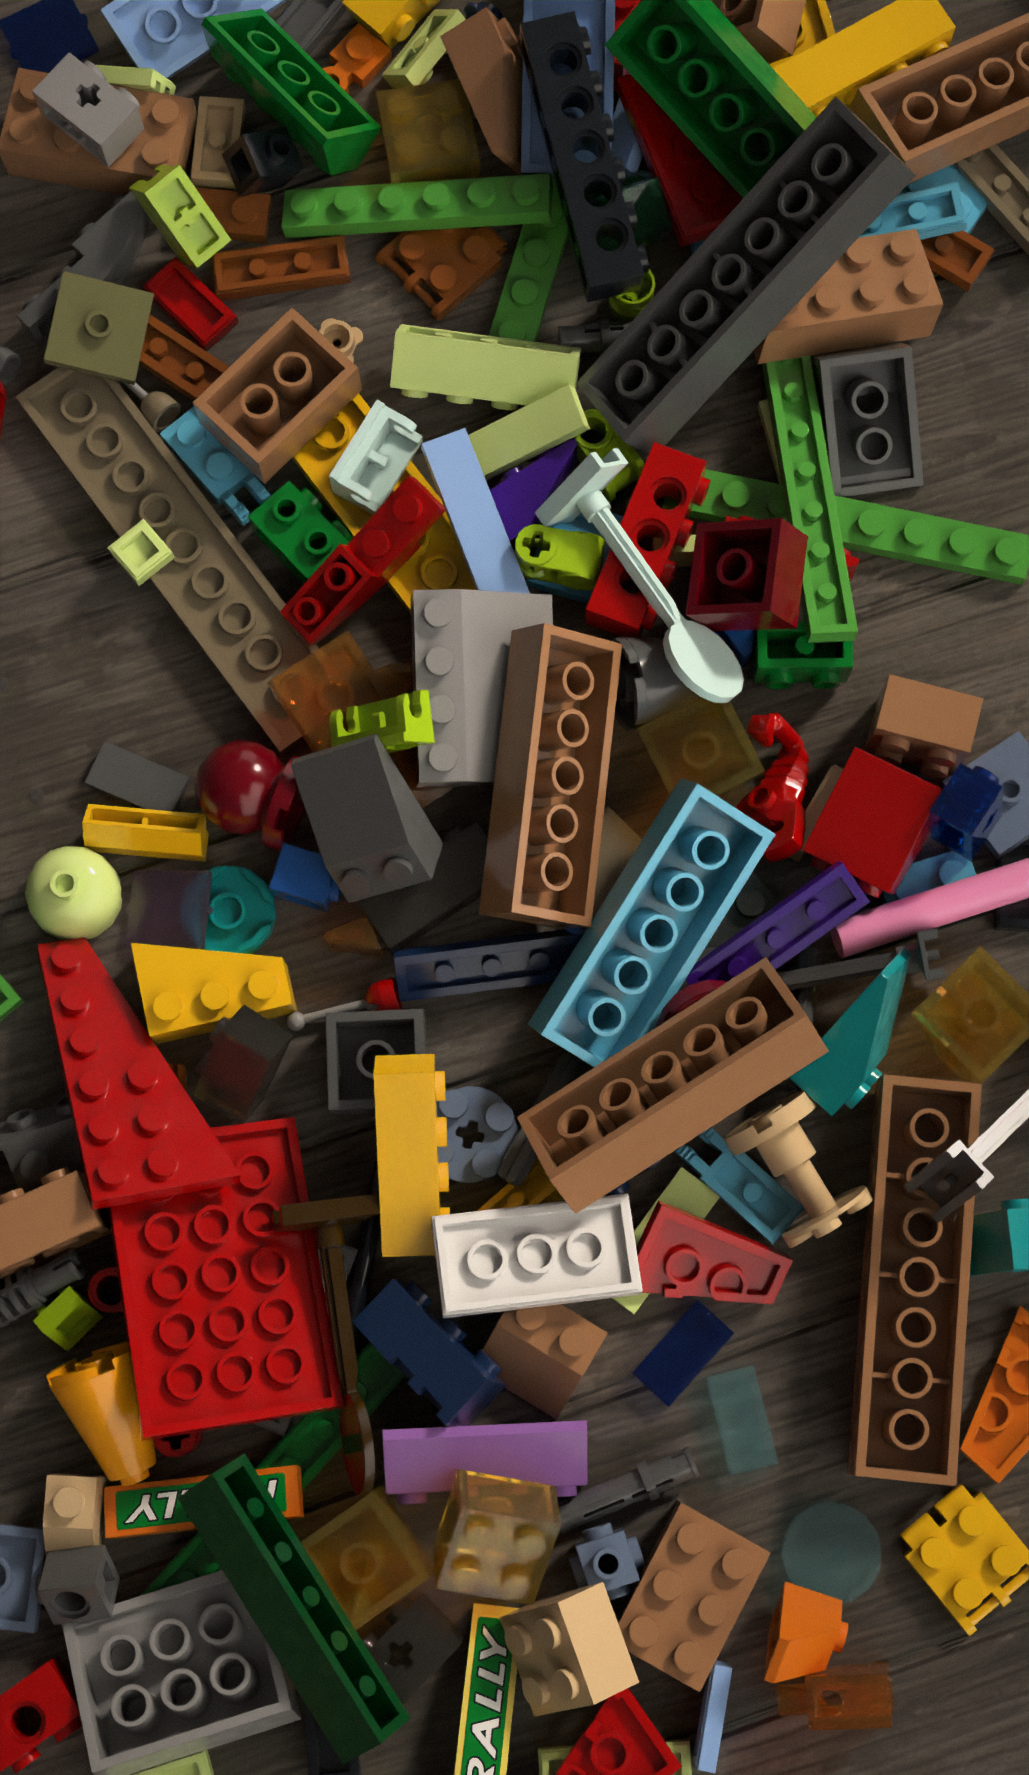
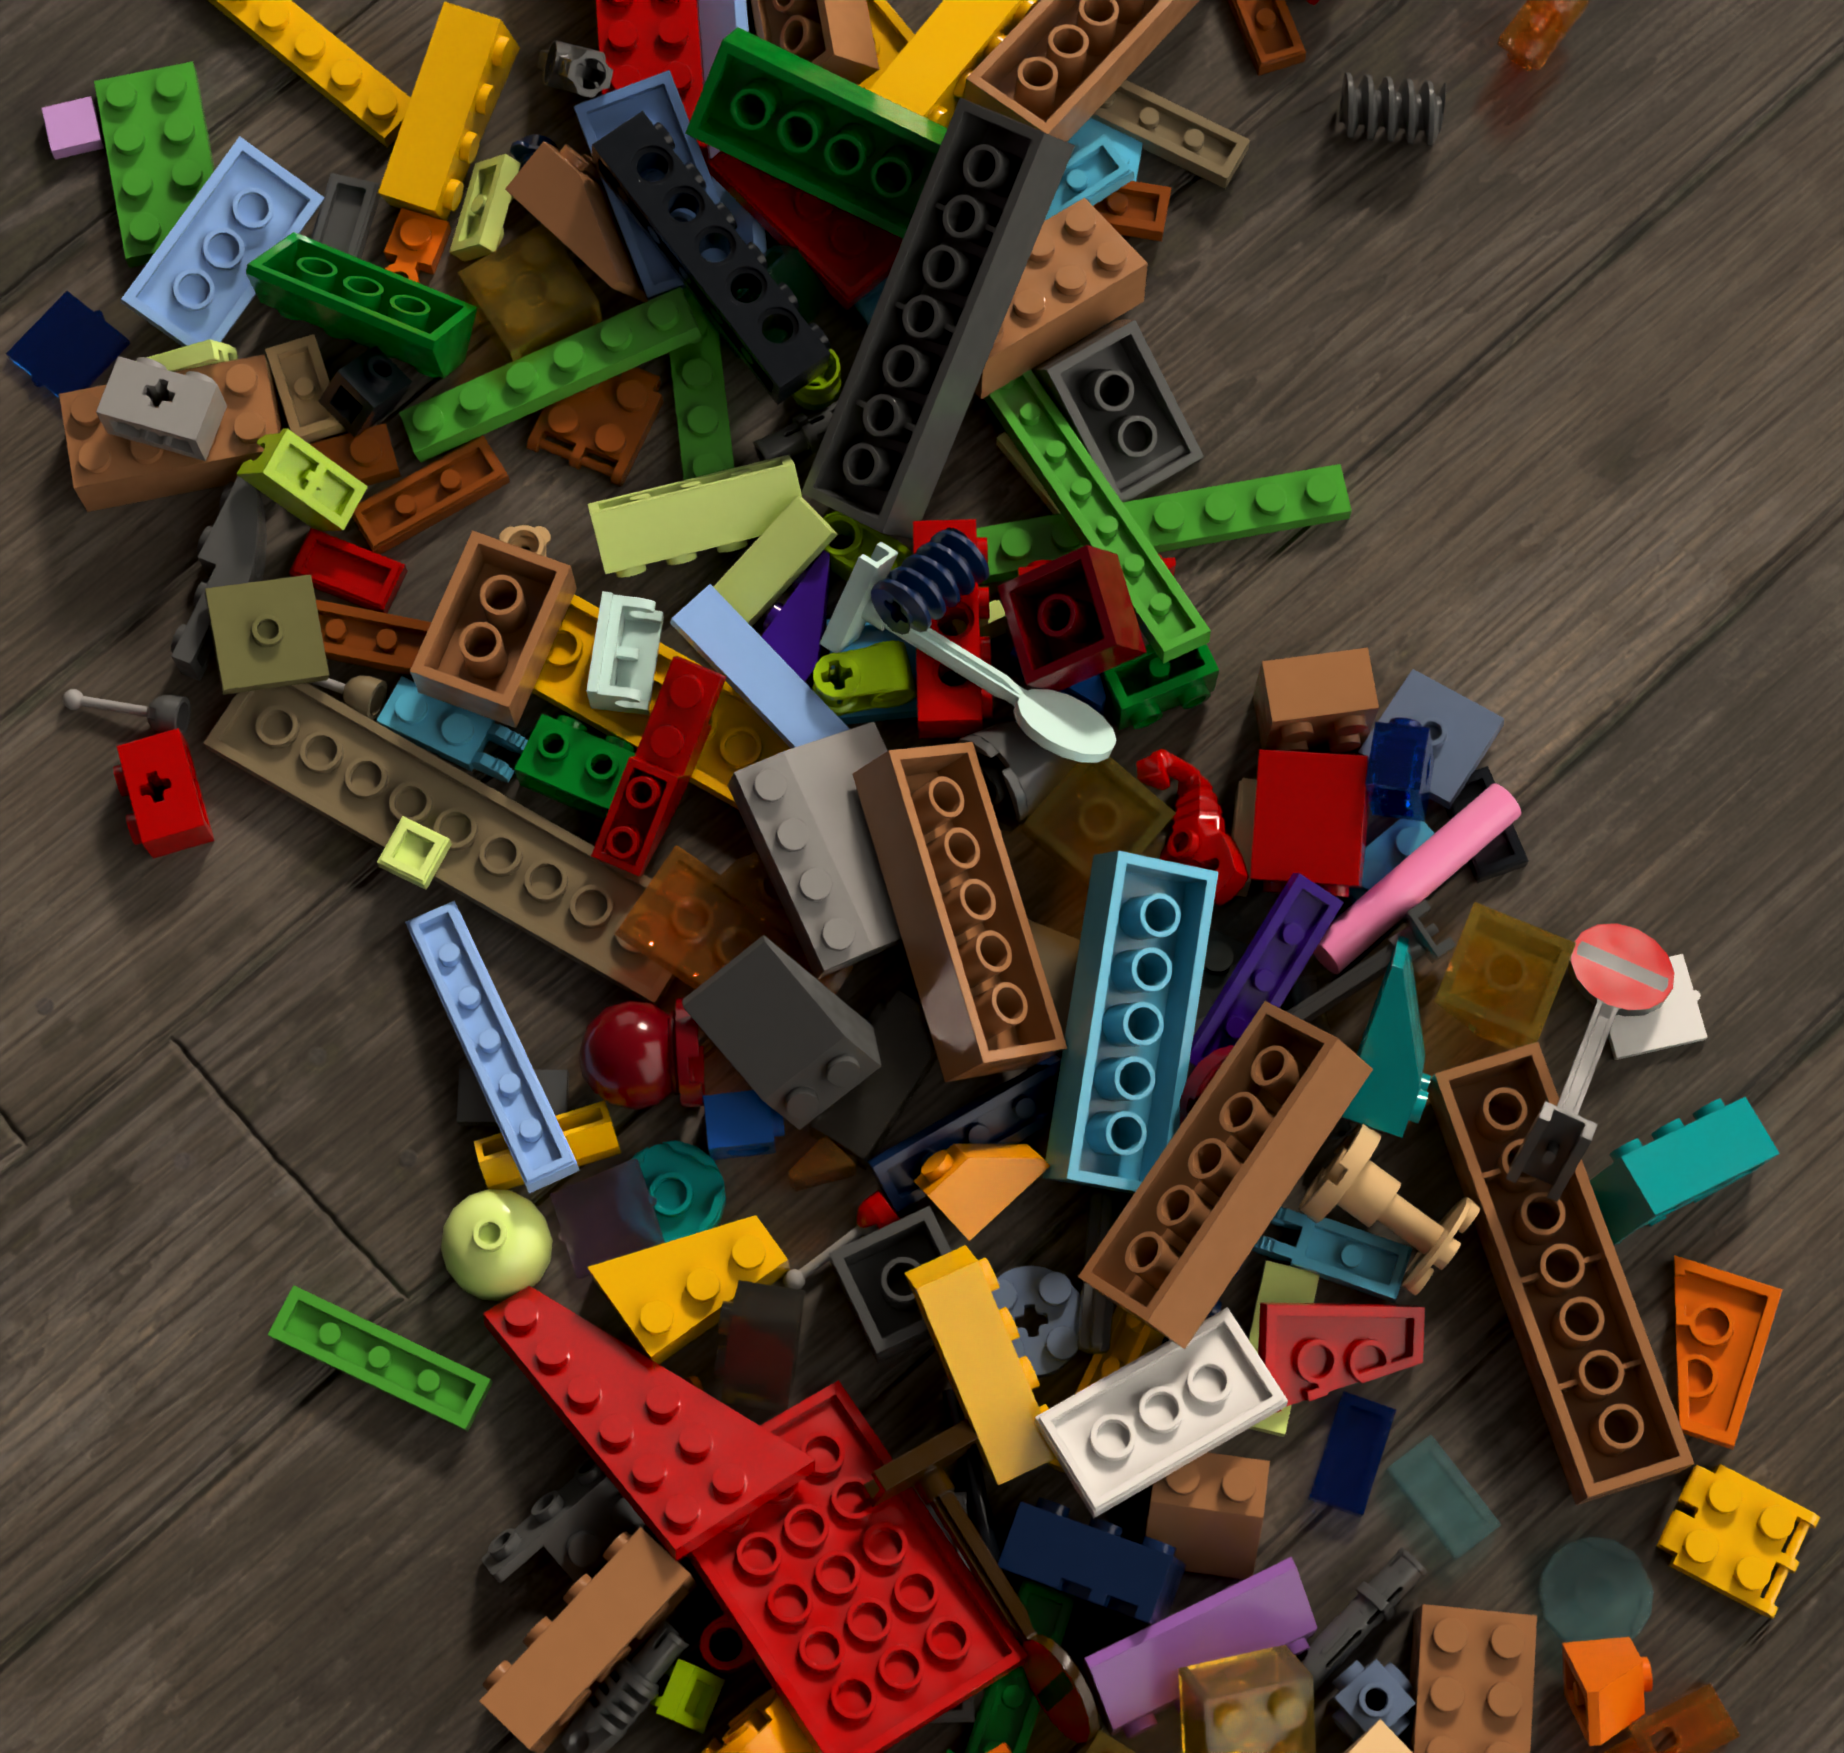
camera: 25 degrees left, 5 degrees down
lime hinge [329,690,435,753] -> none
none -> light blue tile [405,900,580,1193]
none -> dark blue piece [871,528,990,635]
none -> light orange slope [914,1144,1050,1241]

